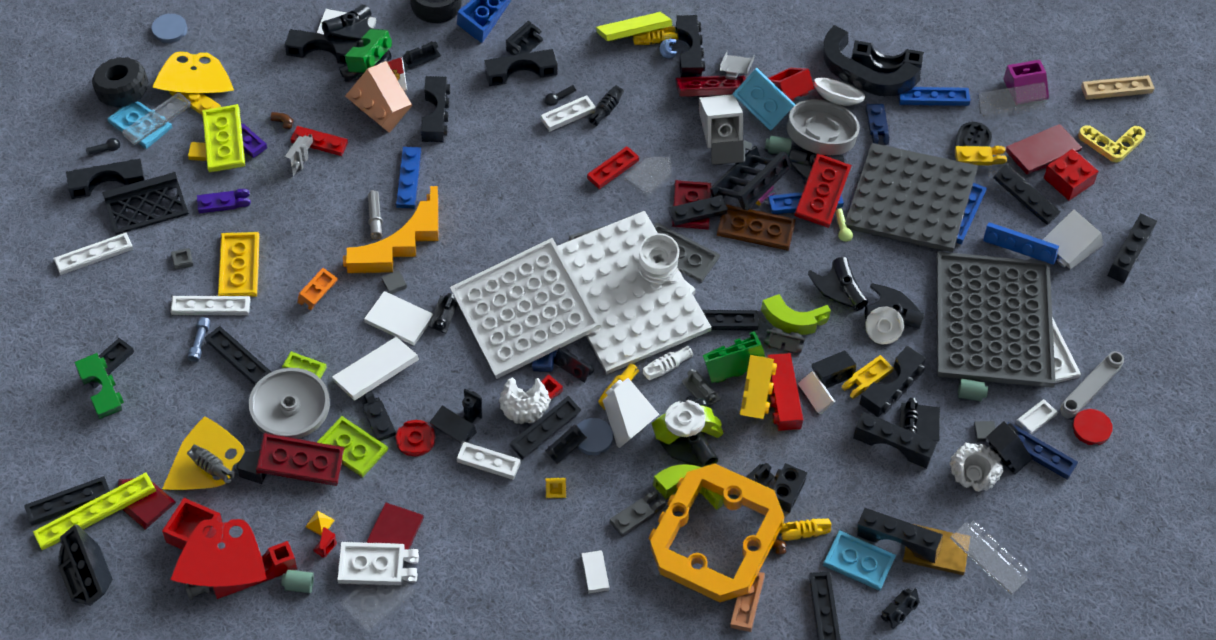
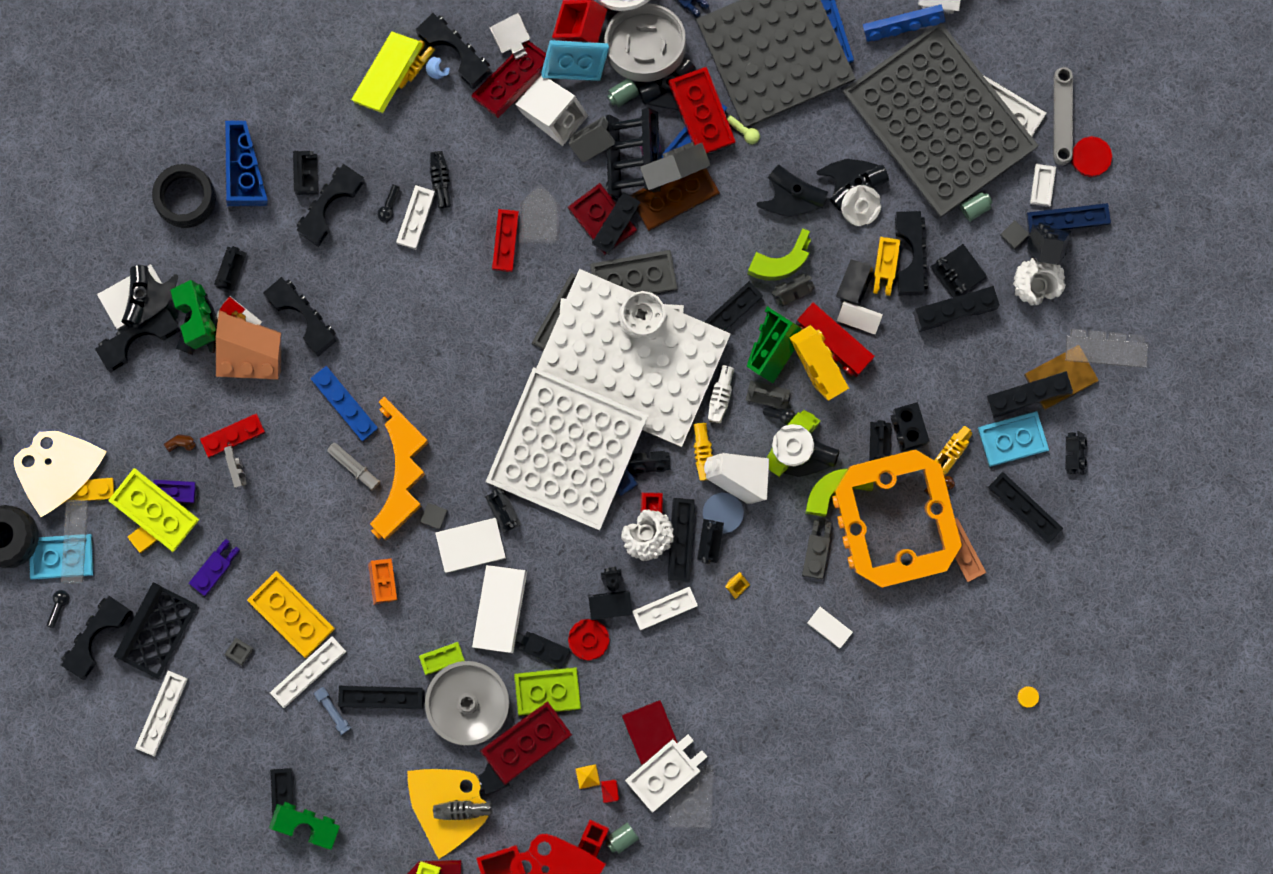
camera: 40 degrees left, 25 degrees up
none -> dark grey wedge [640,142,711,190]

